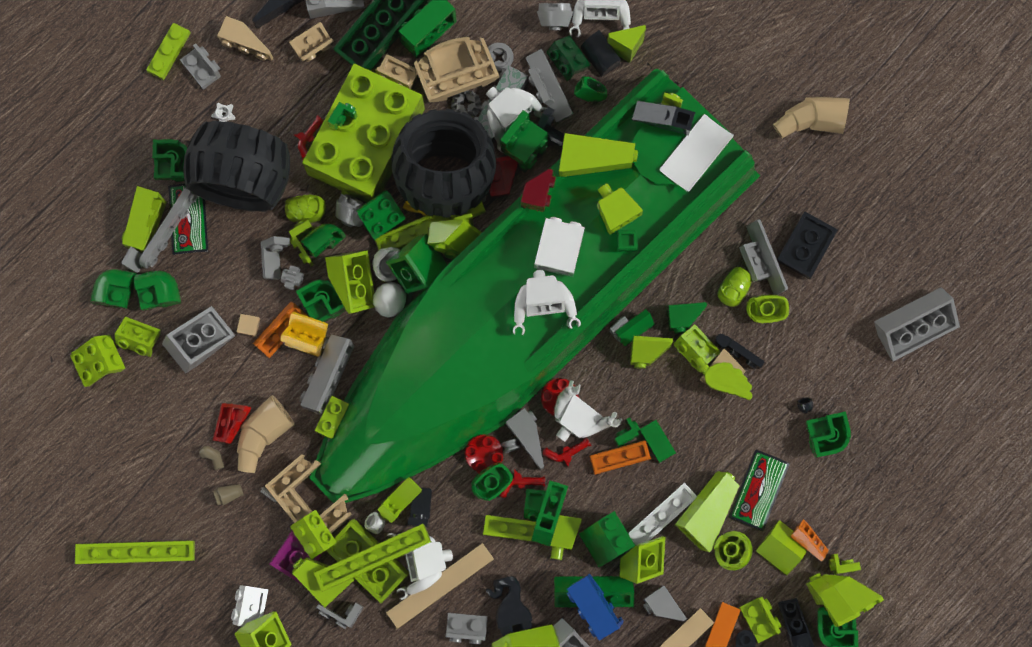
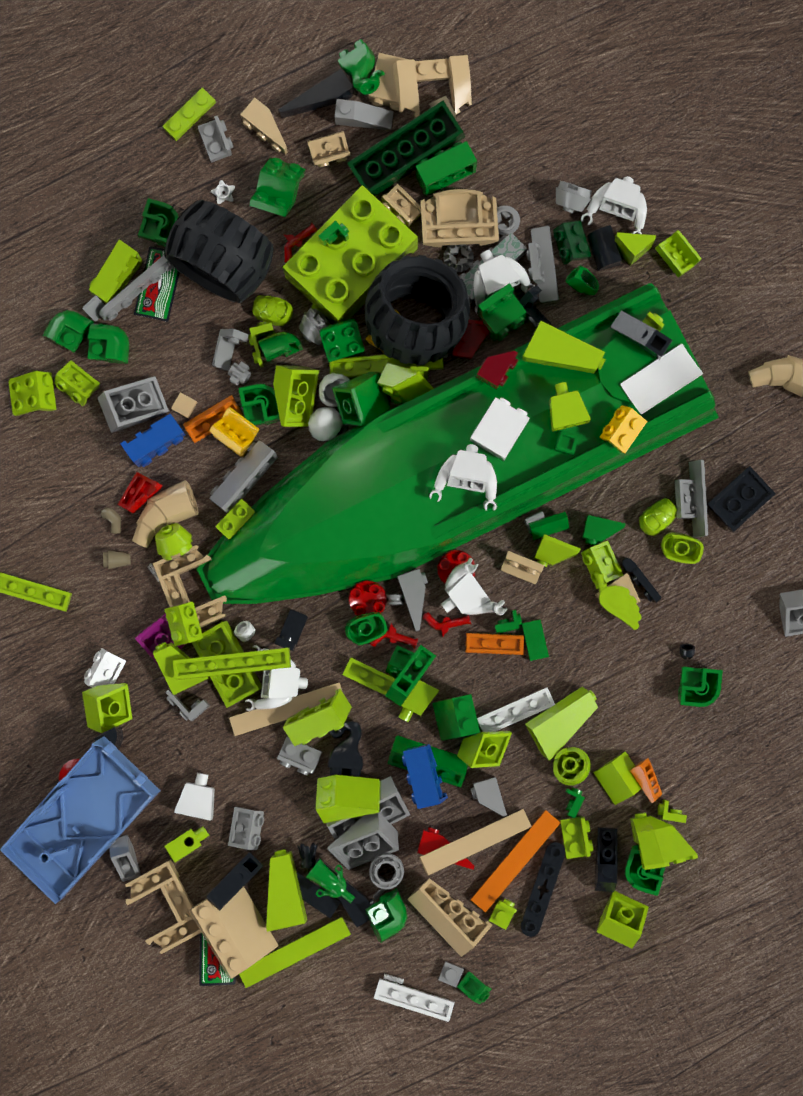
camera: 20 degrees right, 5 degrees up
lime bracket [377,477,422,523] -> none
sticker [729,450,790,531] -> none
none -> blue wedge [120,414,186,467]
none -> lime cone [155,523,193,560]
none -> green bracket [249,158,306,217]
none -> lime wedge [283,689,352,746]
none -> tan bracket [501,551,544,584]
none -> green bracket [565,787,585,819]
none -> yellow bracket [600,405,647,454]
none -> lime bracket [655,230,701,278]

